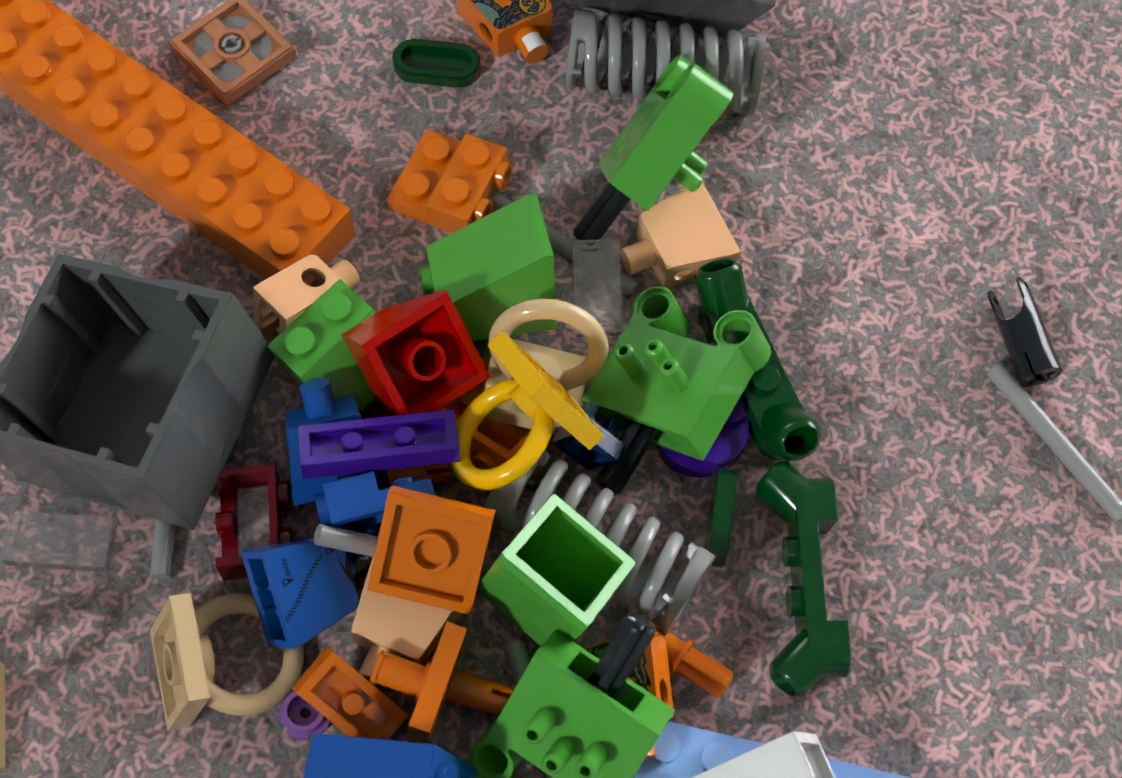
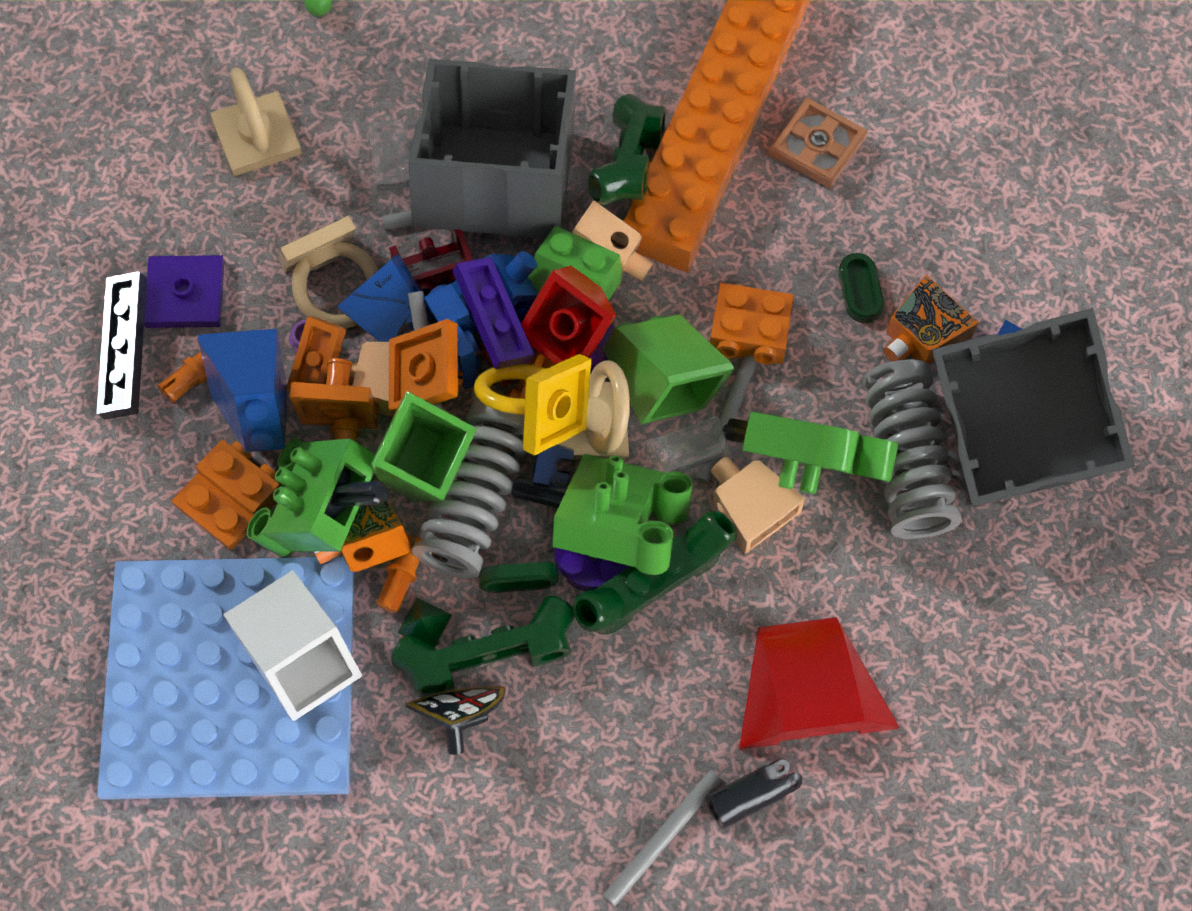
camera: 80 degrees right, 0 degrees up
none -> dark green slope [398,598,452,648]
none -> shield [405,687,506,755]
none -> dark green plate [588,94,666,205]
none -> red wedge [739,617,899,750]

